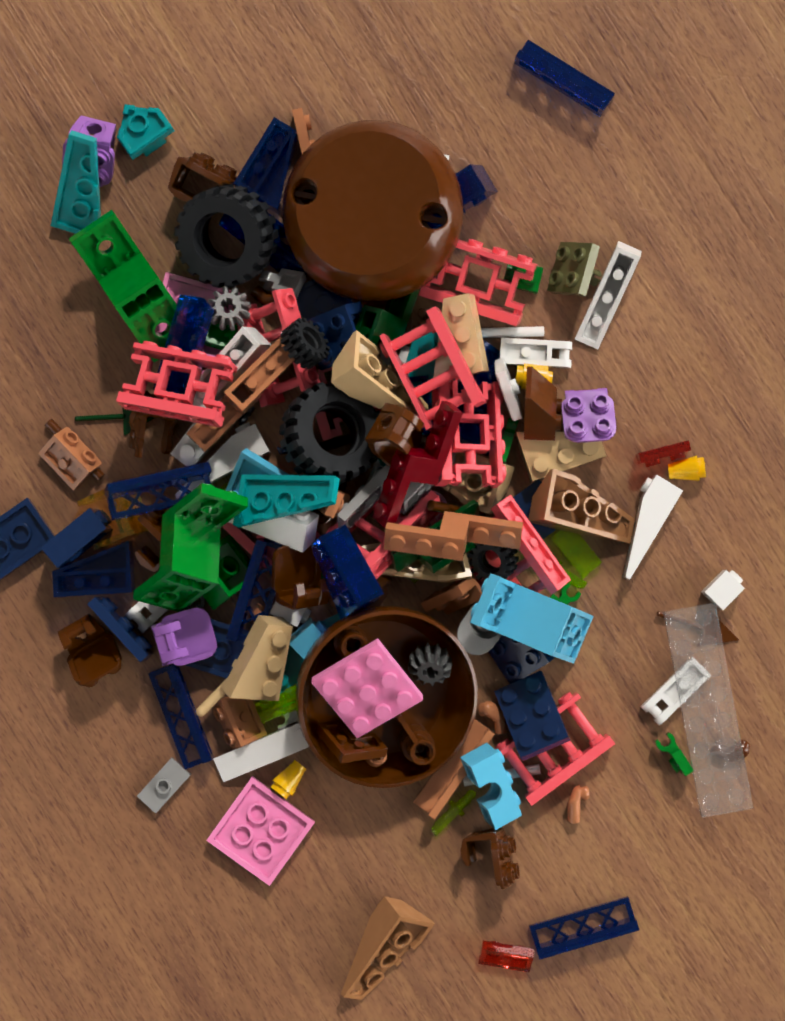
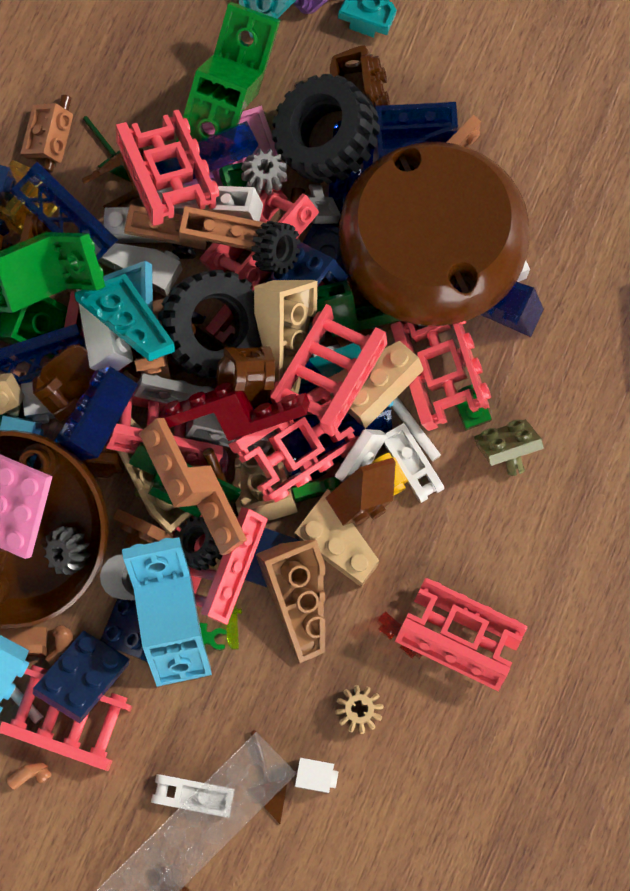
camera: 55 degrees right, 10 degrees down
clear neon green panel [549,530,602,579] -> none
medium lavender piece [561,388,616,443] -> none
white slope [575,241,642,349] -> none
white slope [623,475,683,580] -> none
green plate [654,732,694,776] -> none
yellow cone [668,455,706,481] -> none
none -> tan gear [335,685,384,734]
none -> coral fence [395,578,527,692]

